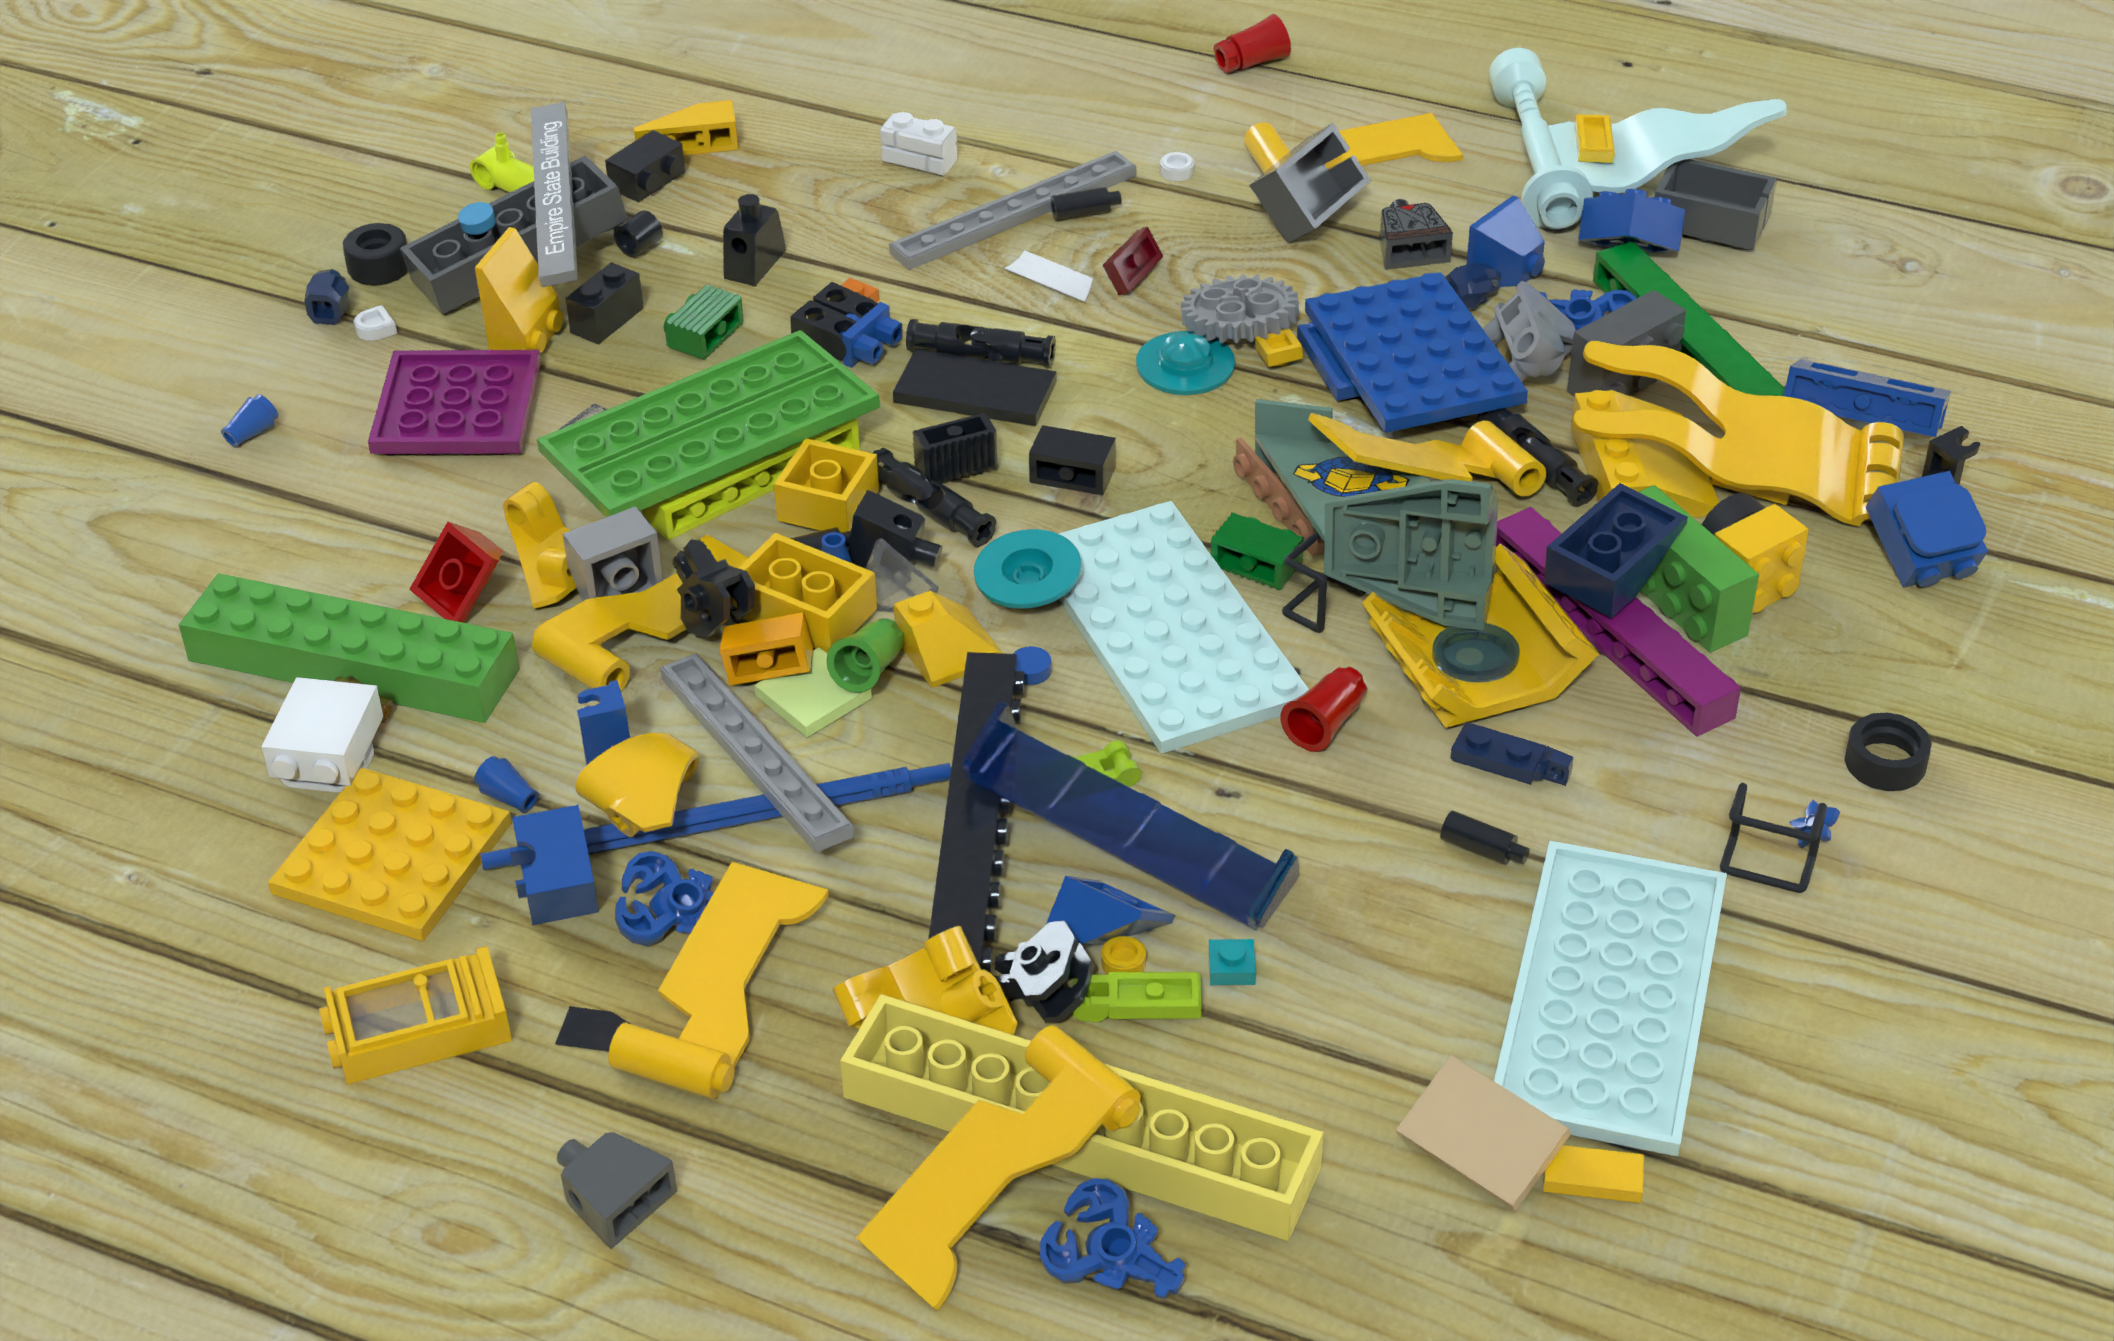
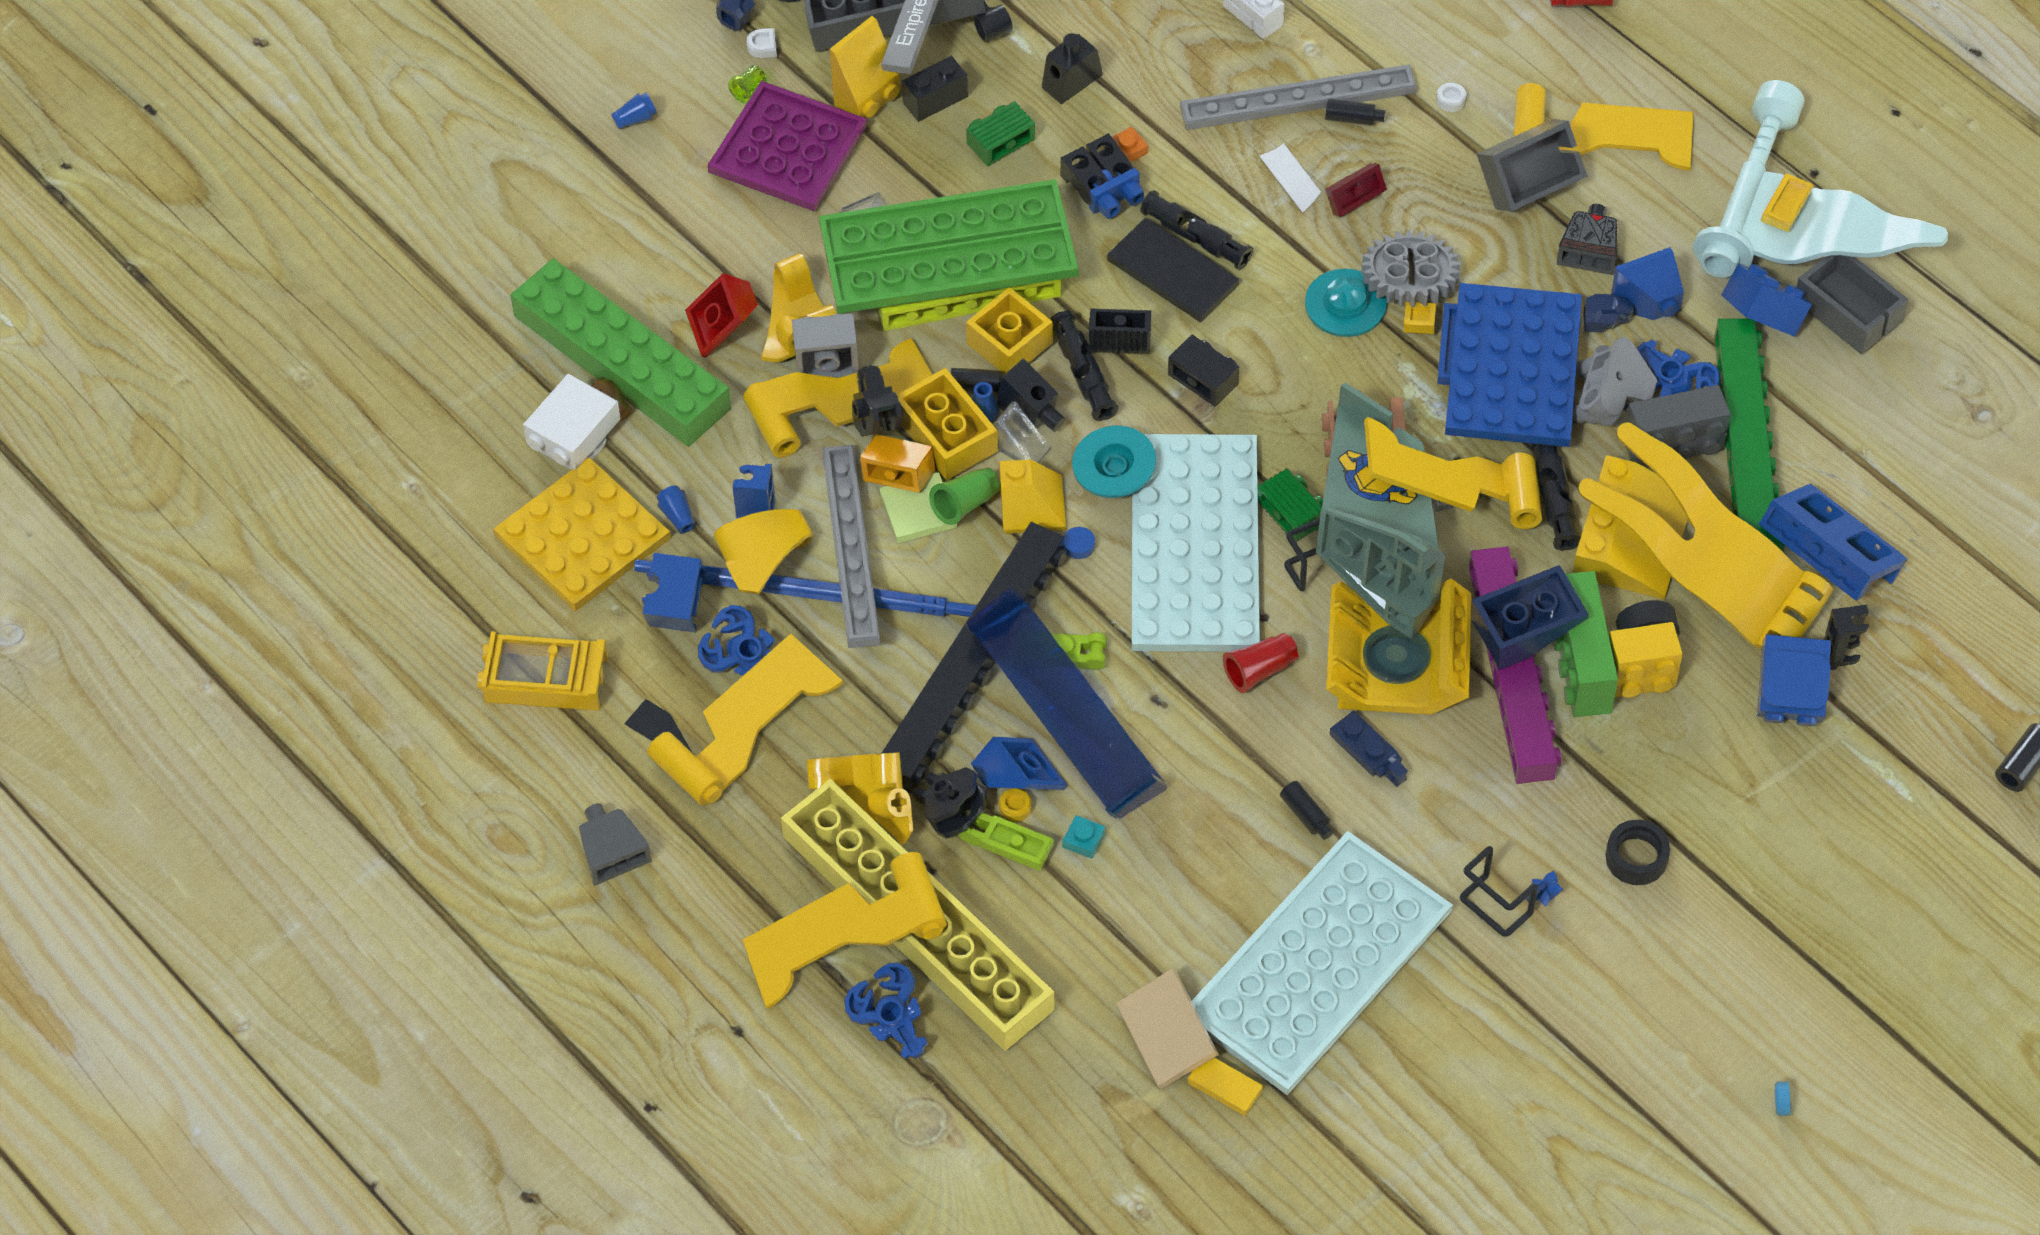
camera: 25 degrees right, 15 degrees up
none -> clear neon green bush [728,65,767,103]

